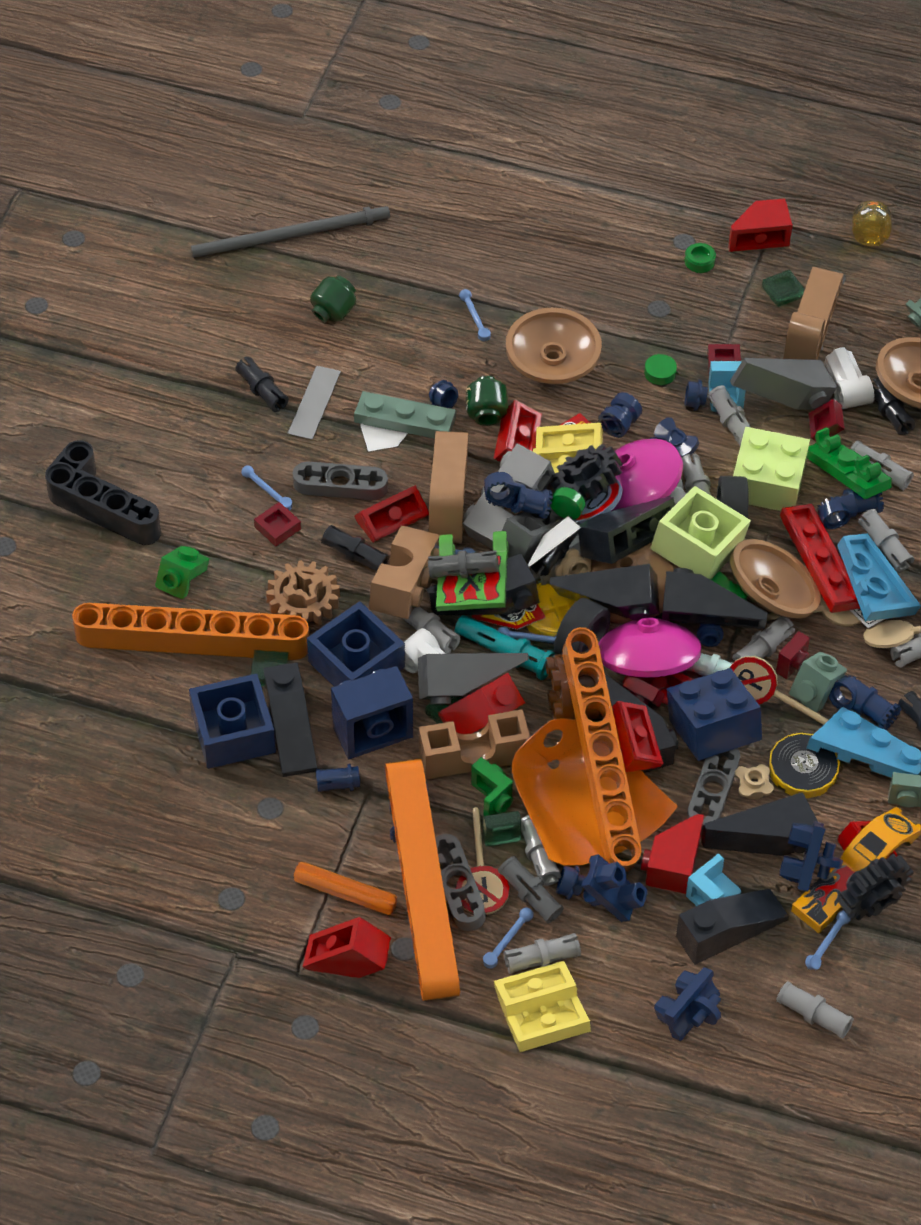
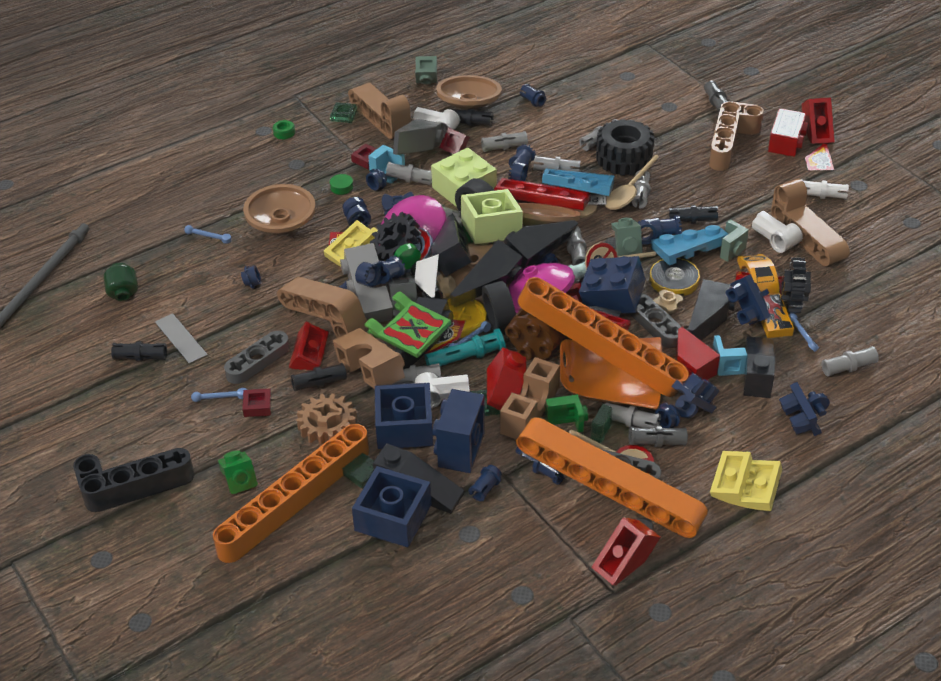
camera: 50 degrees left, 10 degrees down
orange axle [294,862,397,915] -> none
sand green plate [354,391,456,439] -> none
white sticker [360,424,408,452] -> none
dark grey slope [418,653,528,706] -> none
dark grey pin [428,550,499,578] -> none
dark green head [466,376,508,426] -> none
medium blue hinge [483,907,534,968] -> none
red slope [494,400,542,462] -> none
light grey pin [504,933,581,974] -> none
red slope [728,198,793,252] -> none
dark red plate [776,631,810,679] -> none
green plate [807,428,892,499] -> none
clear yellow head [852,200,892,247] -> none

